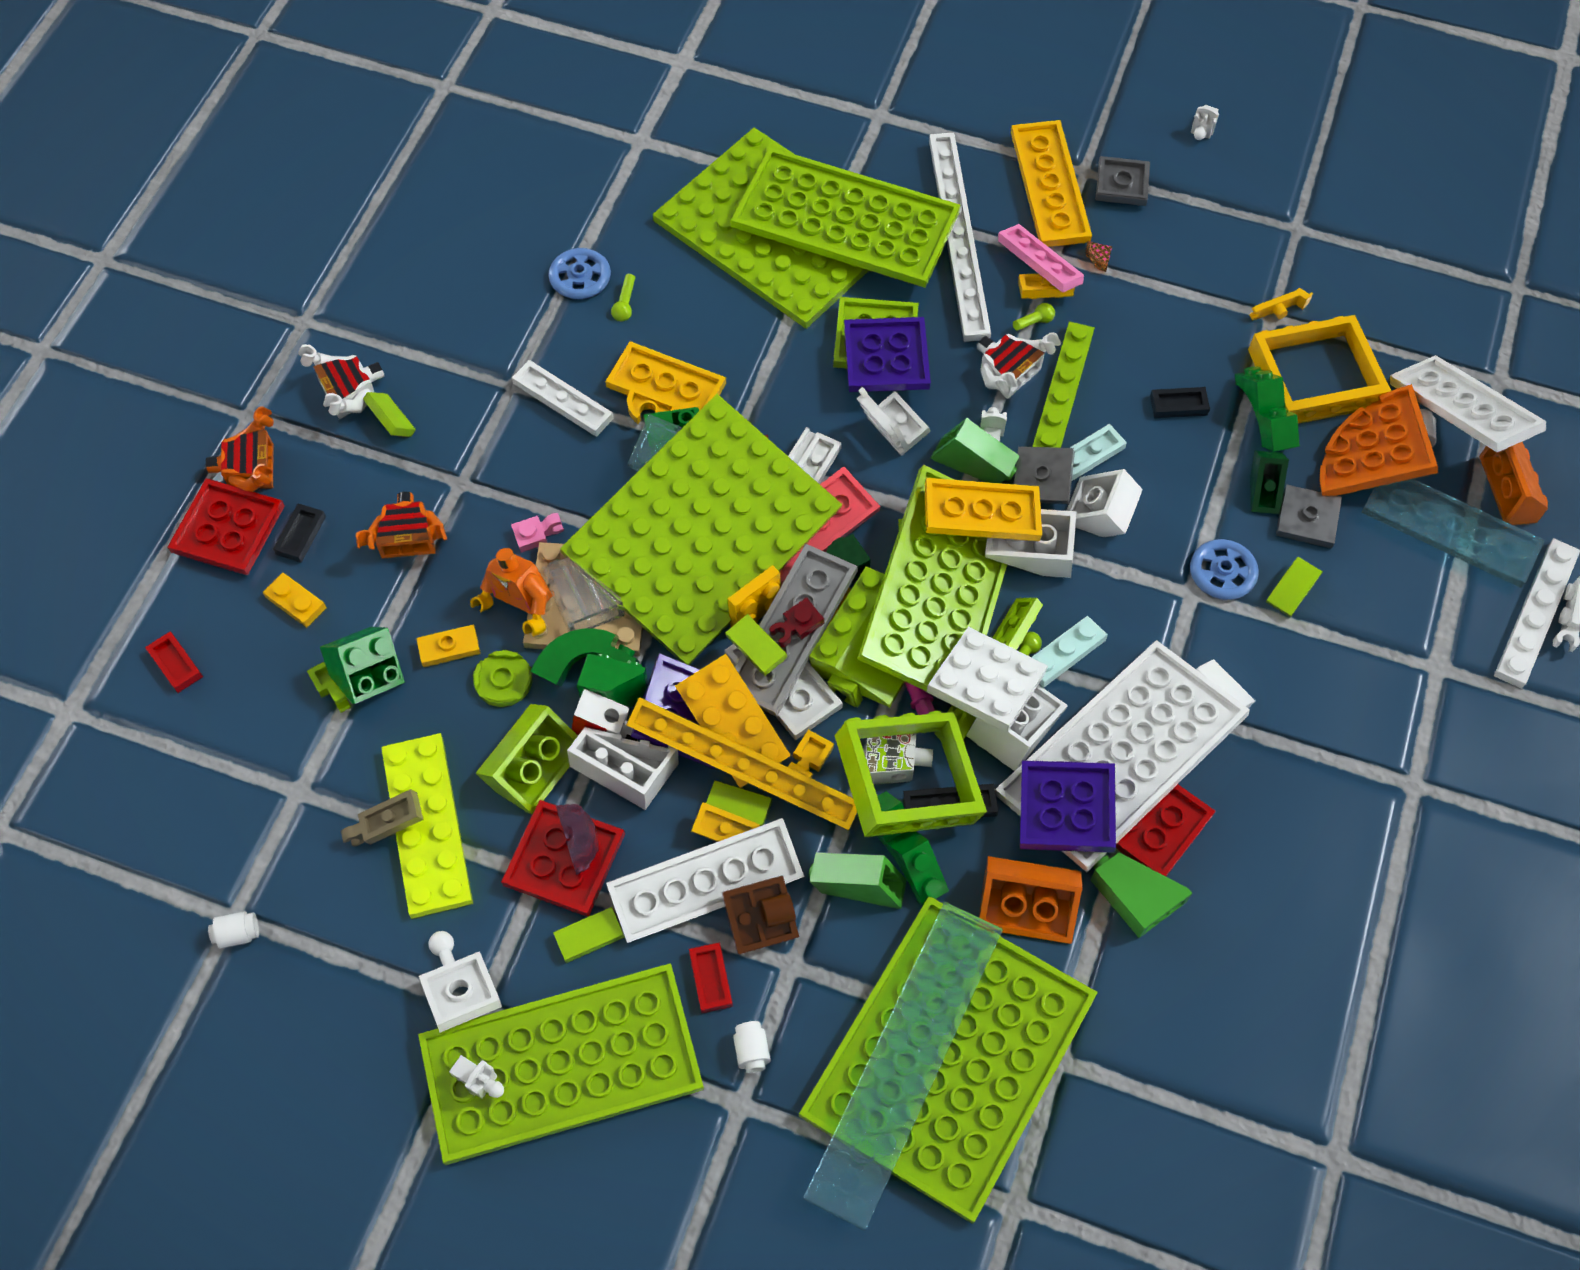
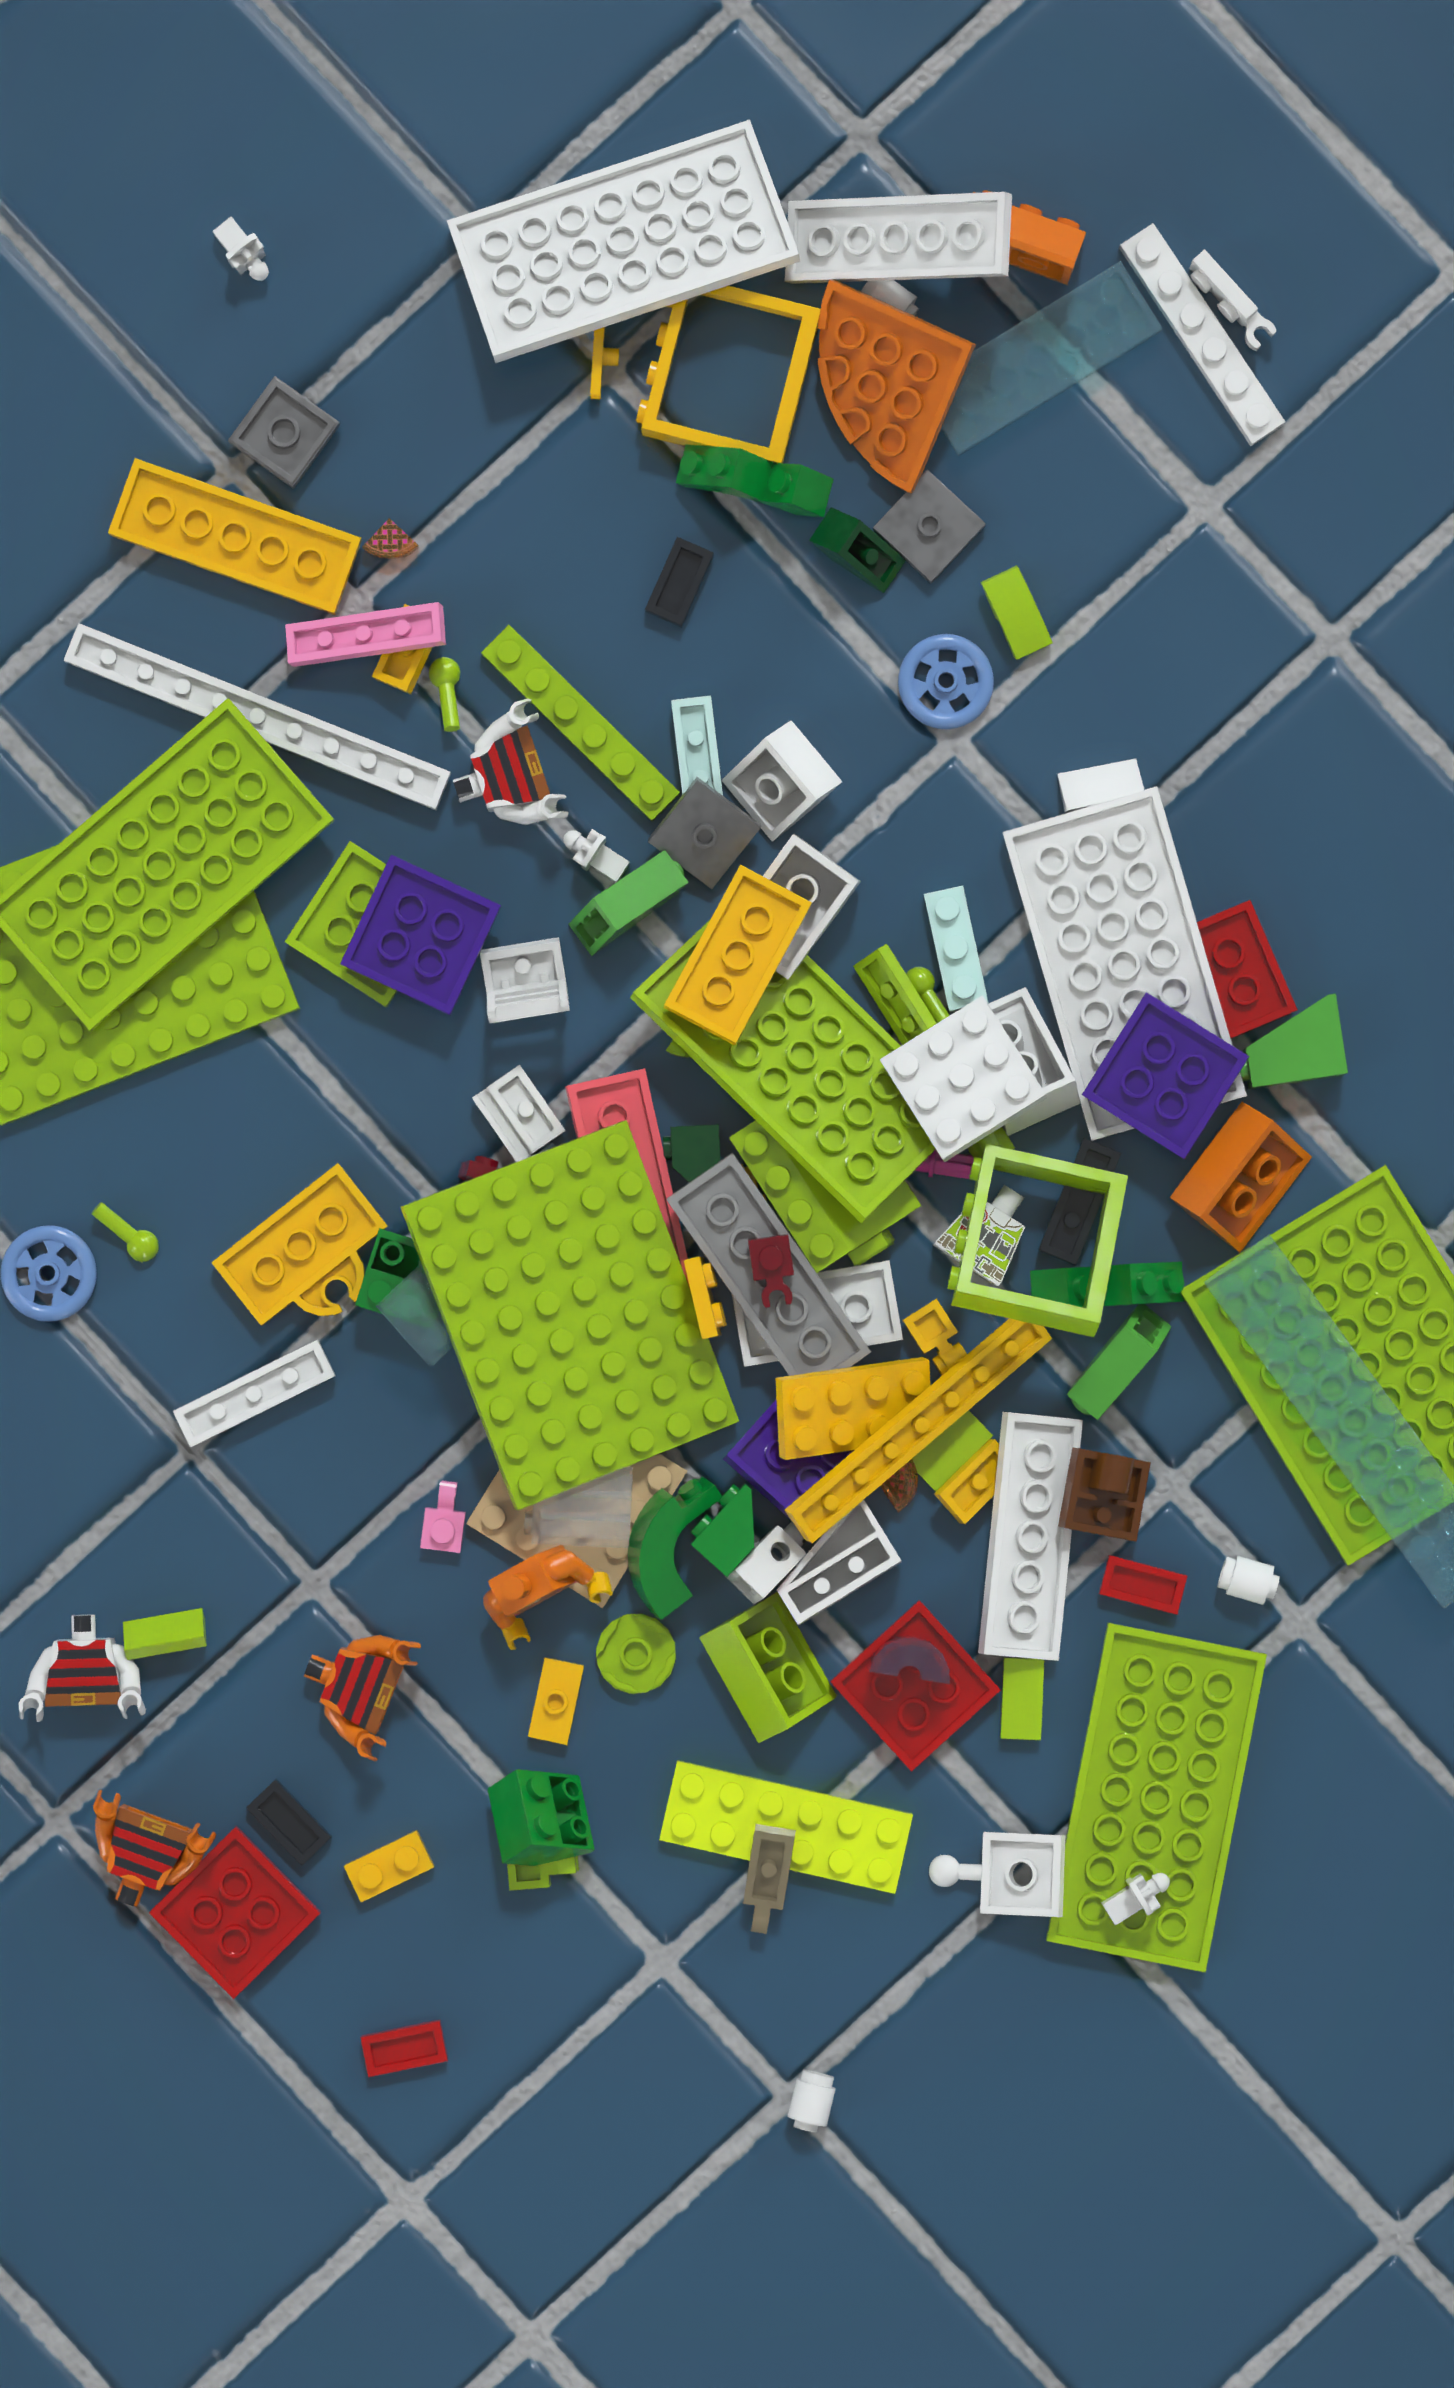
camera: 65 degrees left, 25 degrees up
lime tile [725,614,787,676] -> none
none -> white plate [447,120,800,363]
none -> clear orange tile [880,1459,918,1513]

